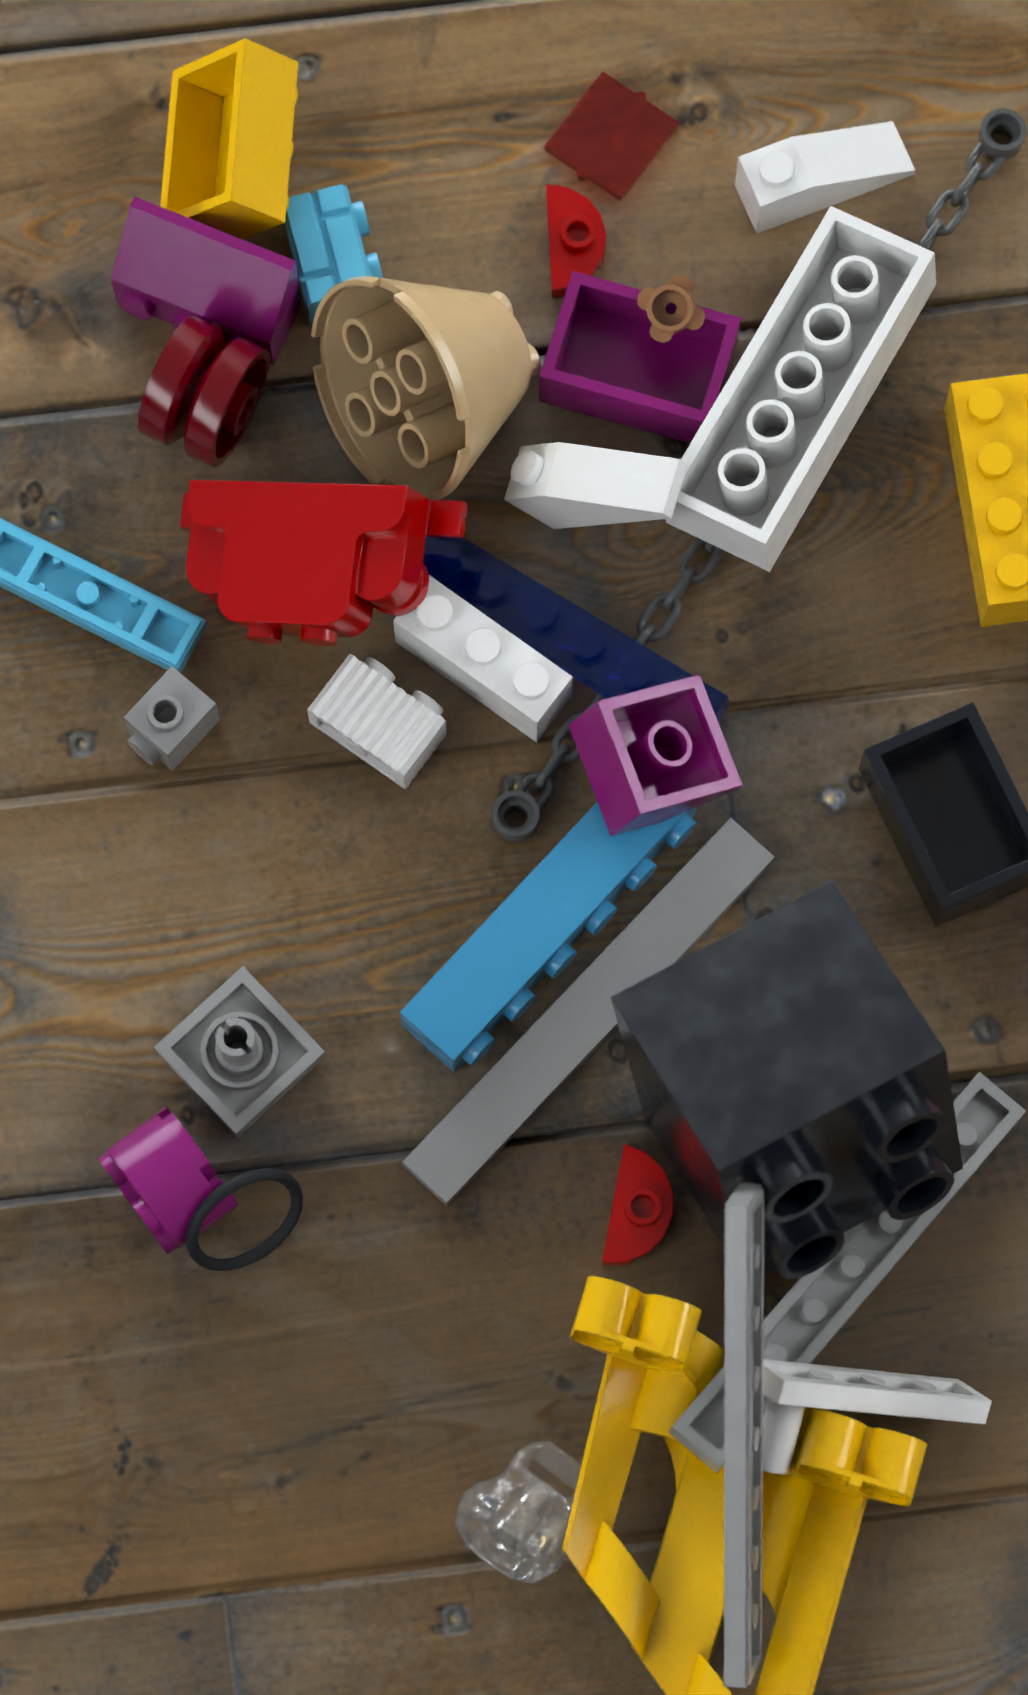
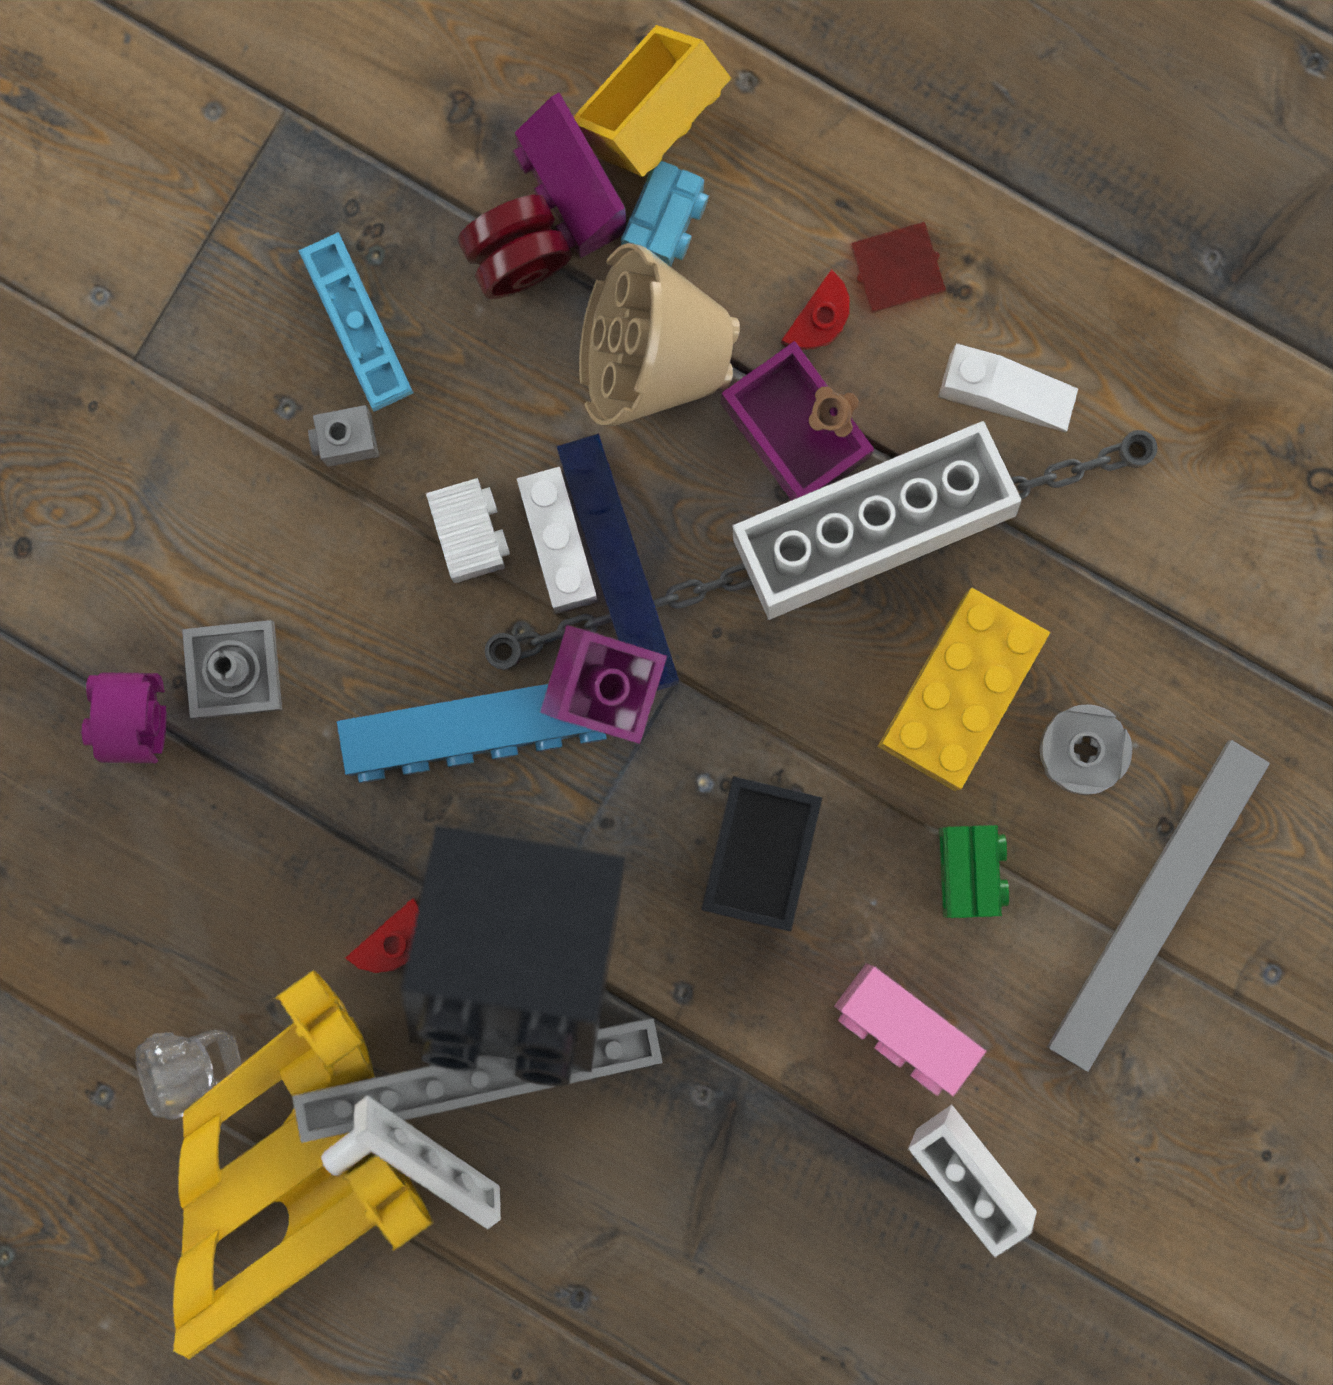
camera: 35 degrees right, 10 degrees up
red brick [180,480,467,646] -> none
black tyre [186,1168,303,1271] -> none
light grey tile [402,818,775,1206] -> none
white slope [504,442,688,529] -> none
light grey tile [724,1183,764,1689] -> none

